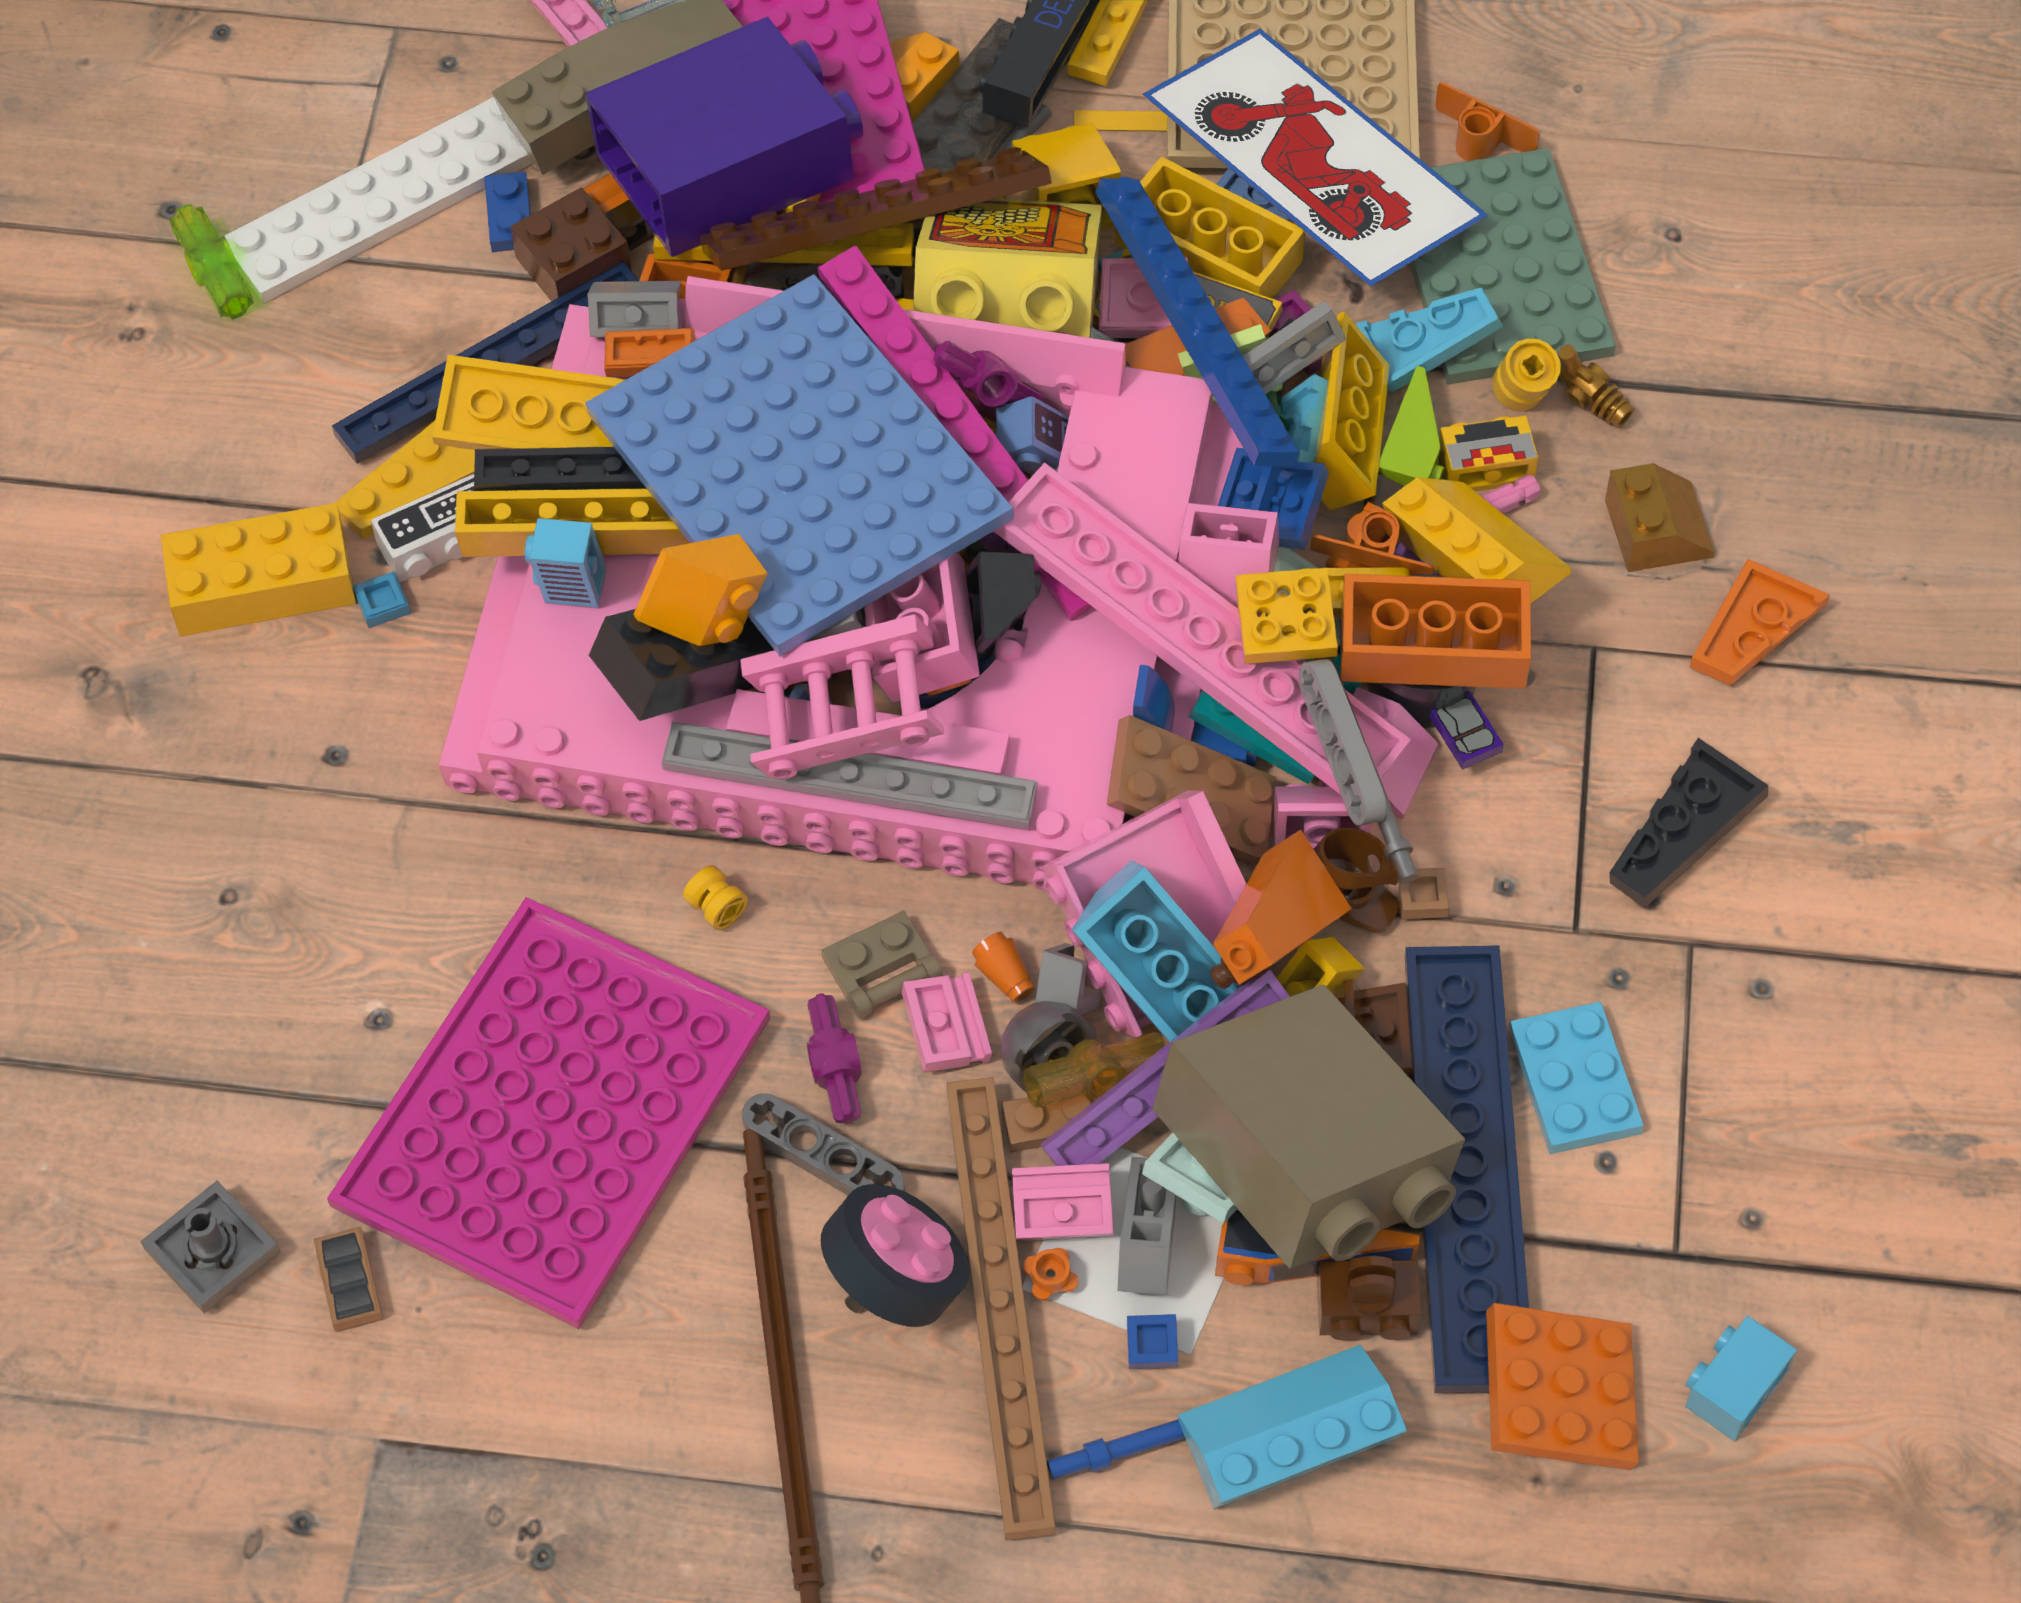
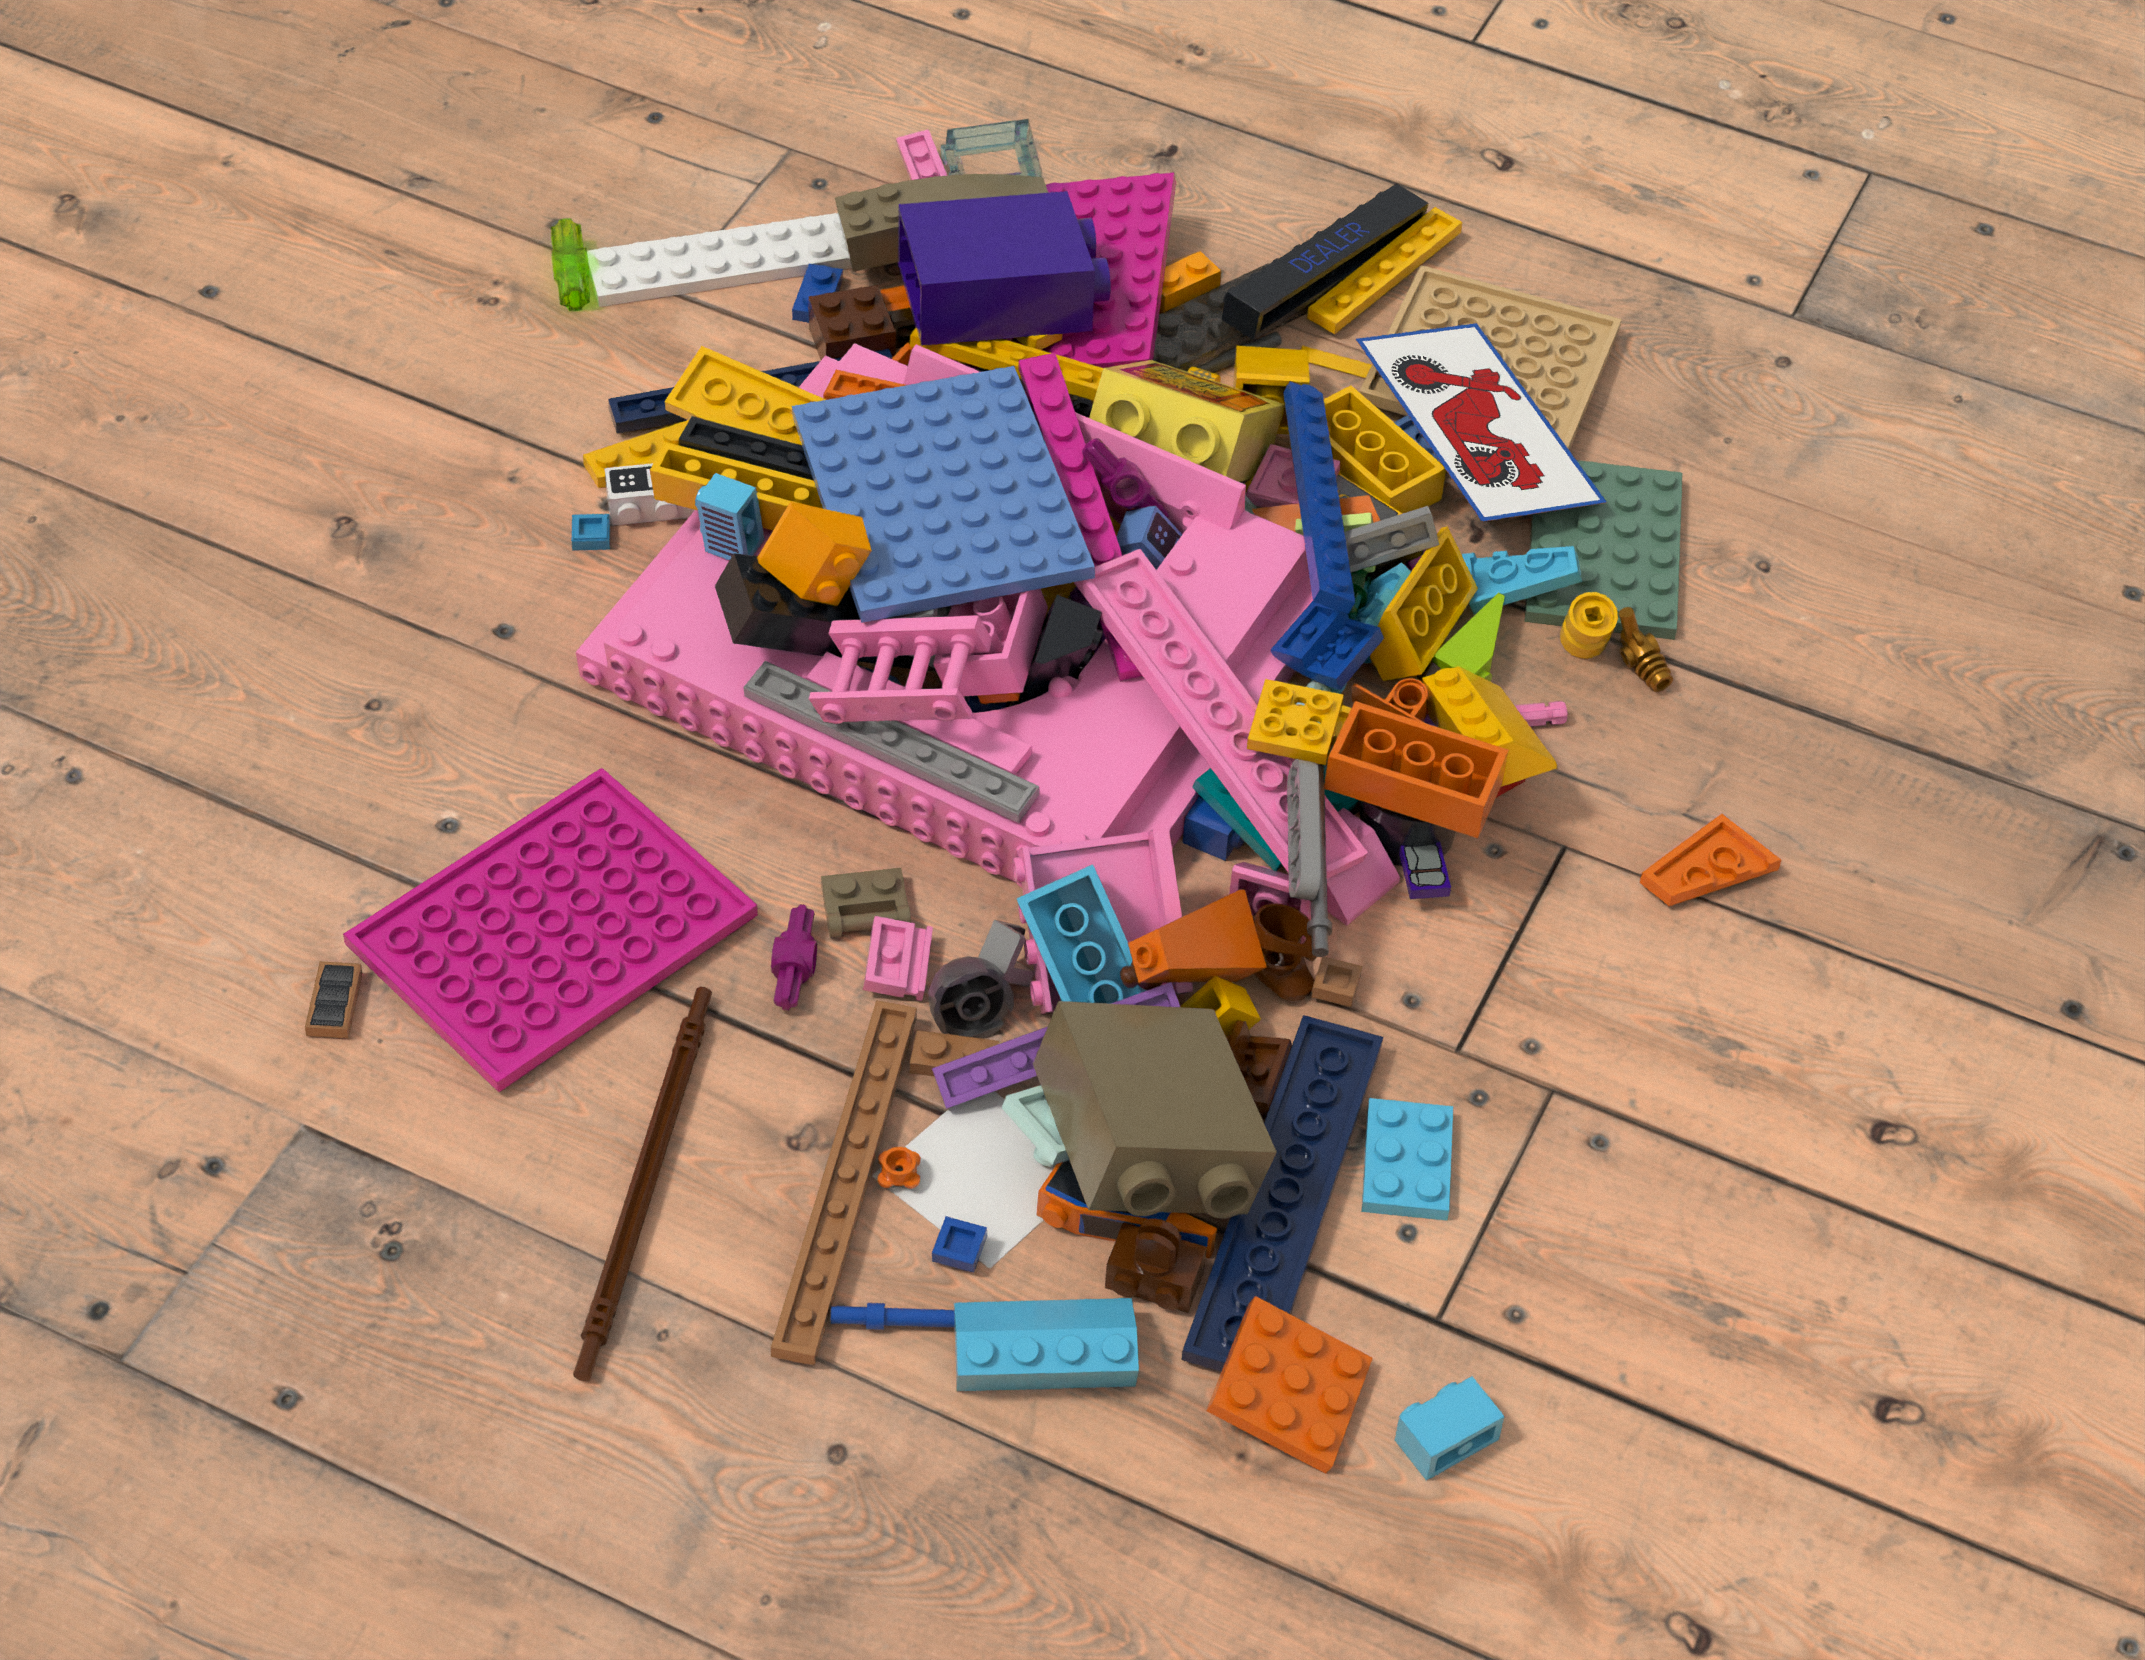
camera: 15 degrees right, 10 degrees down
flat silver plate [141,1180,281,1314] -> none
yellow brick [160,503,356,636] -> none
light grey panel [588,281,682,337] -> none
yellow wheel [683,865,748,930] -> none
reddish brown plate [699,147,1052,271] -> none
flat silver beam [742,1093,905,1196] -> none
black wheel [820,1184,969,1327] -> none
orange cone [972,931,1036,1003] -> none
bright pink plate [1012,1163,1113,1241] -> none
clear yellow piece [1023,1032,1165,1108] -> none
medium nougat plate [1107,715,1276,865] -> none
light grey slope [1117,1157,1177,1295] -> none
blue slope [1133,665,1175,733] -> none
bright pink slope [1178,503,1279,617] -> none
orange piece [1435,82,1540,161] -> none
brick [1439,415,1538,492] -> none
pearl gold slope [1605,463,1714,572] -> none
black wing [1609,738,1768,908] -> none

